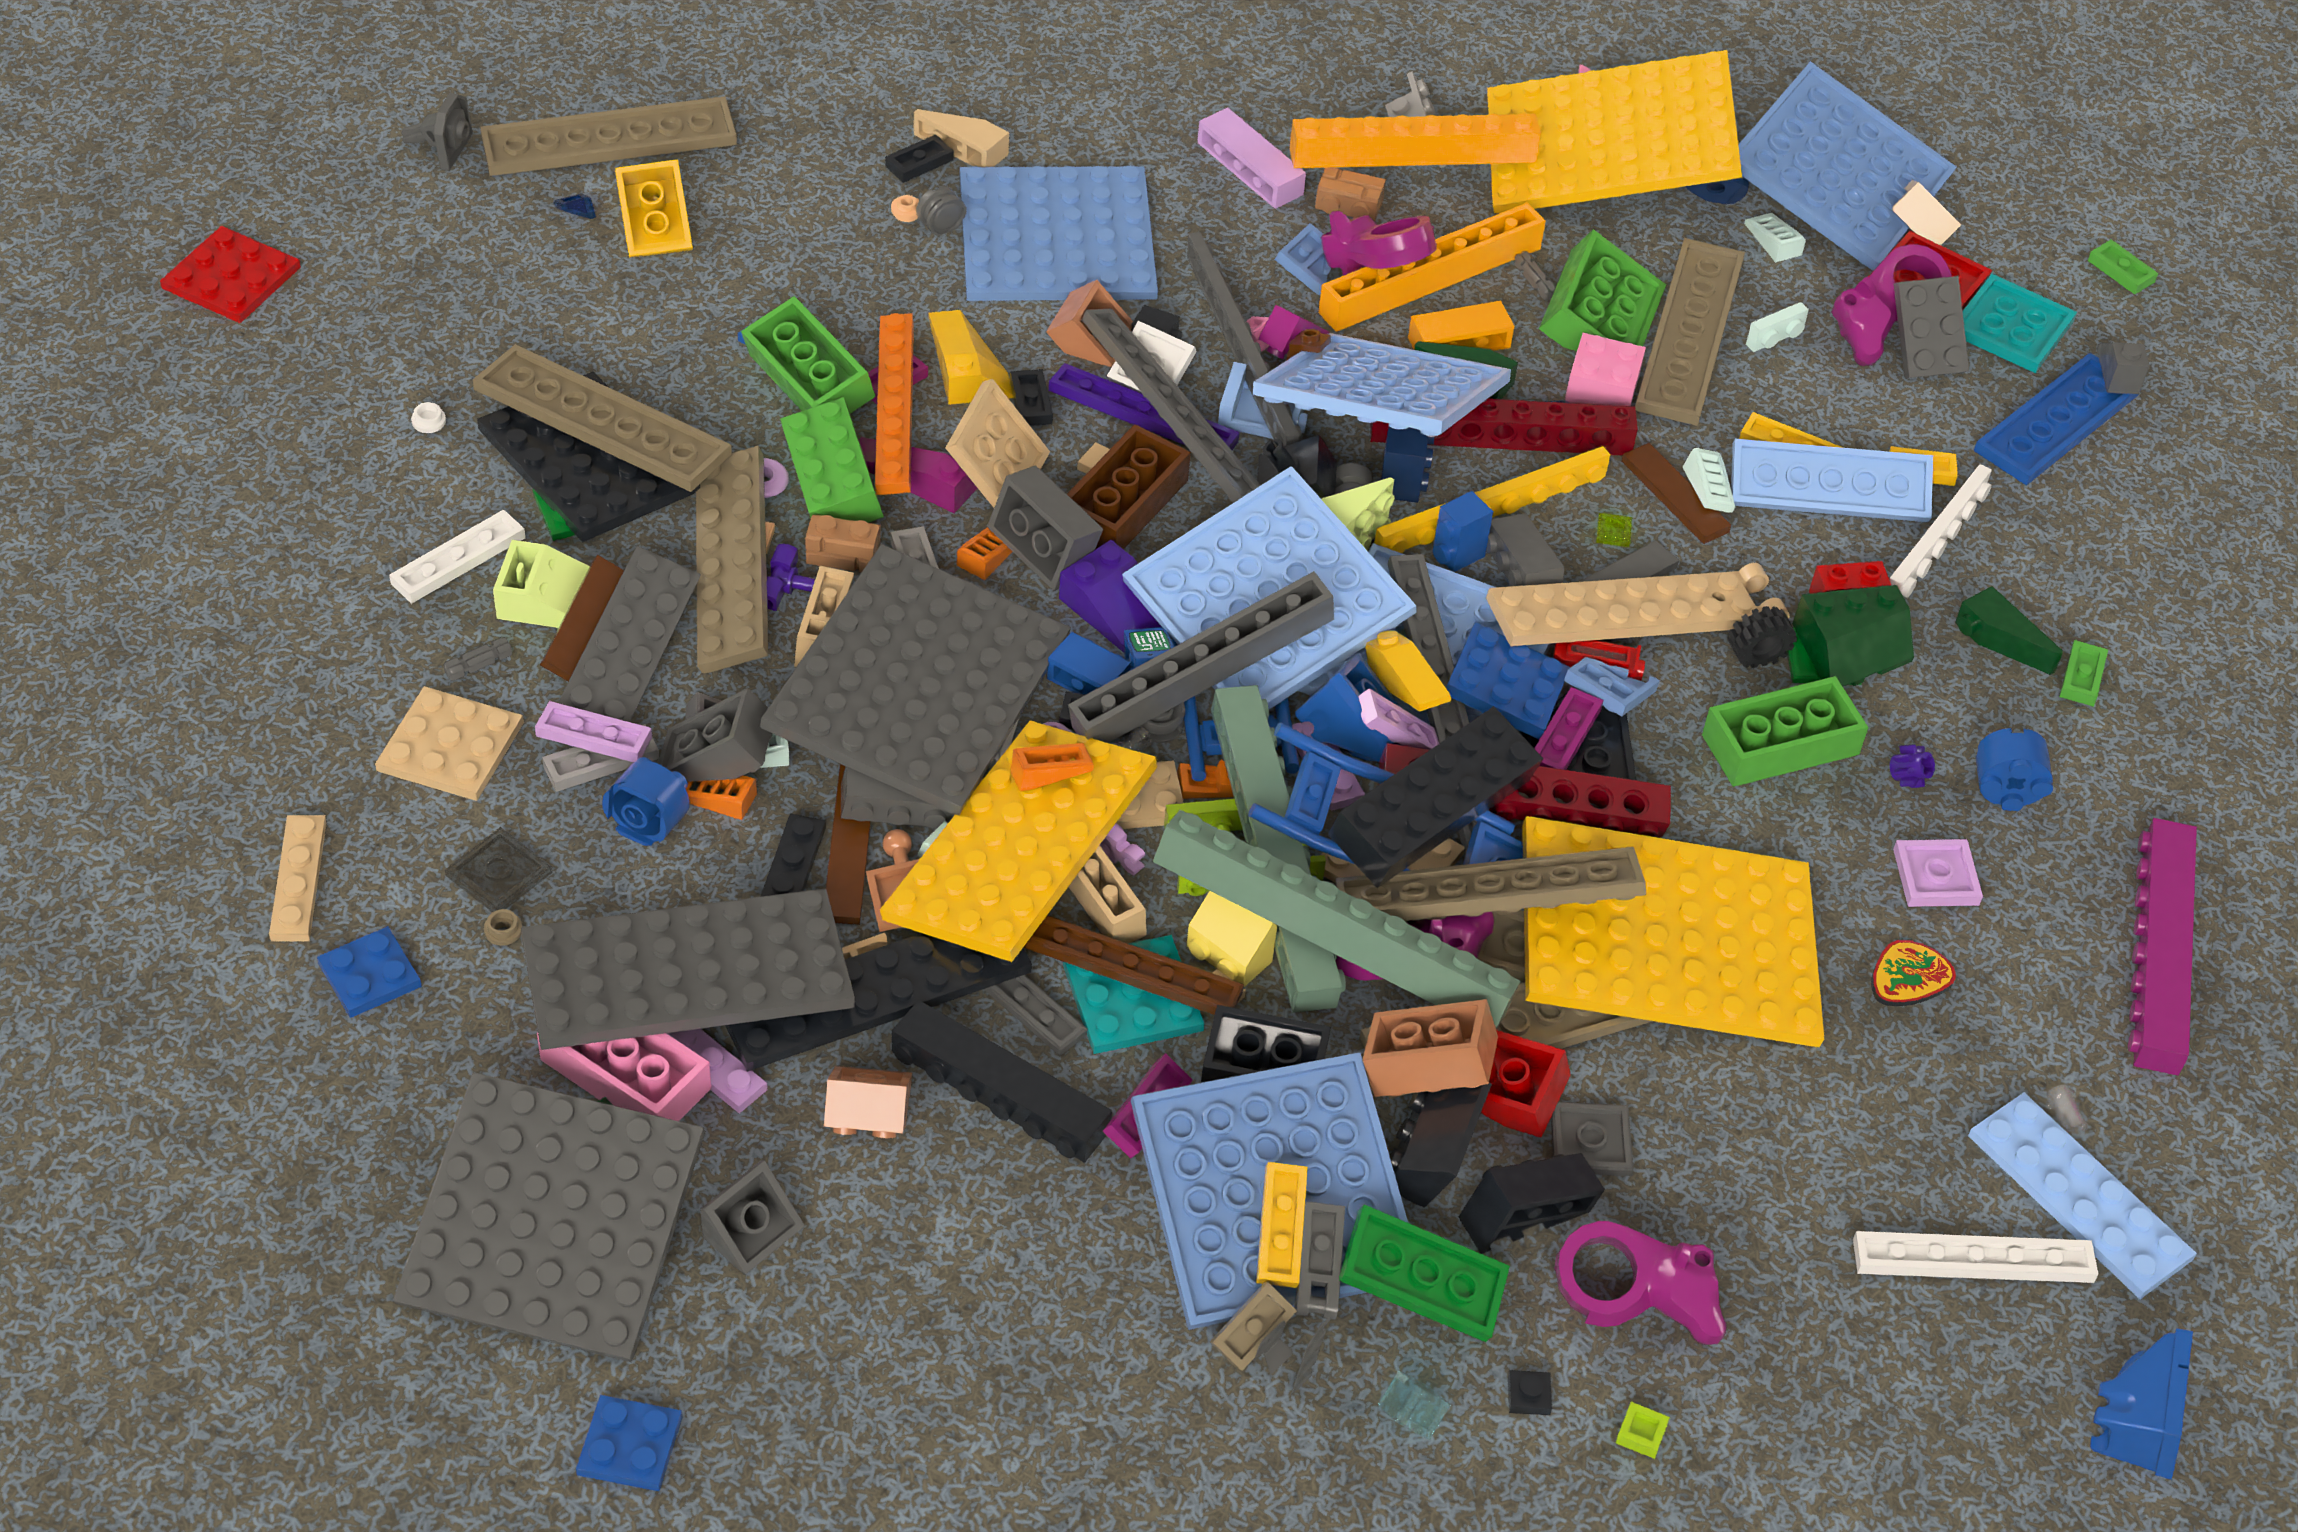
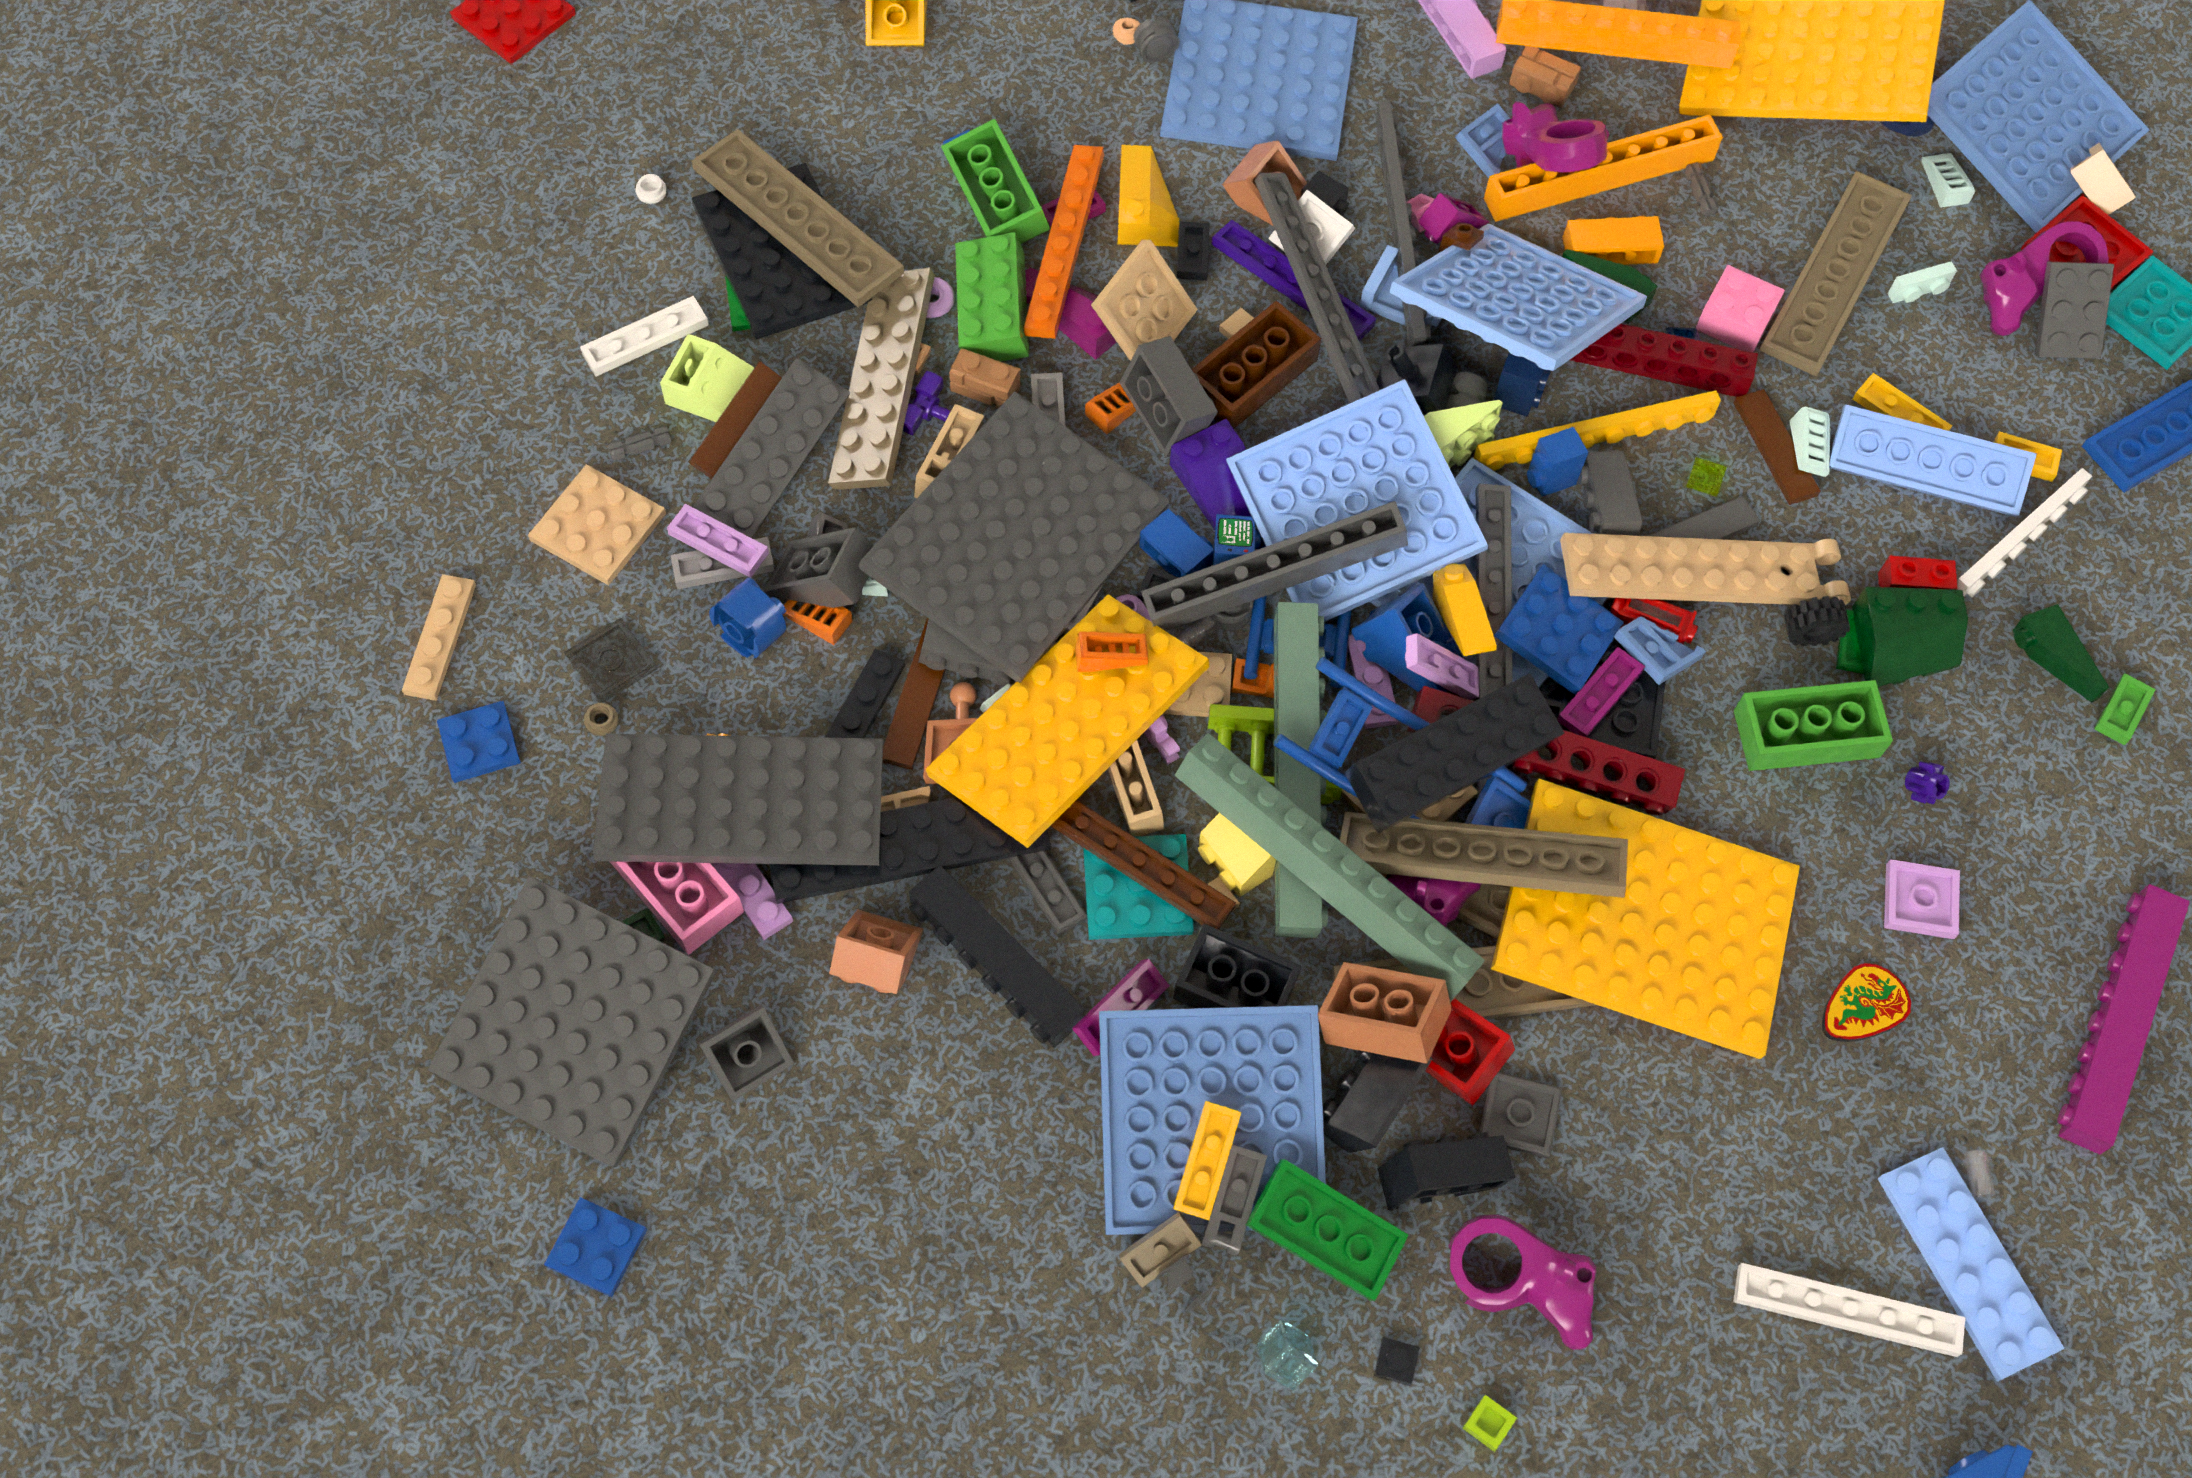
camera: 15 degrees right, 15 degrees up
bright green slope [1539,229,1666,351] -> none
blue brick [1976,728,2053,811] -> none

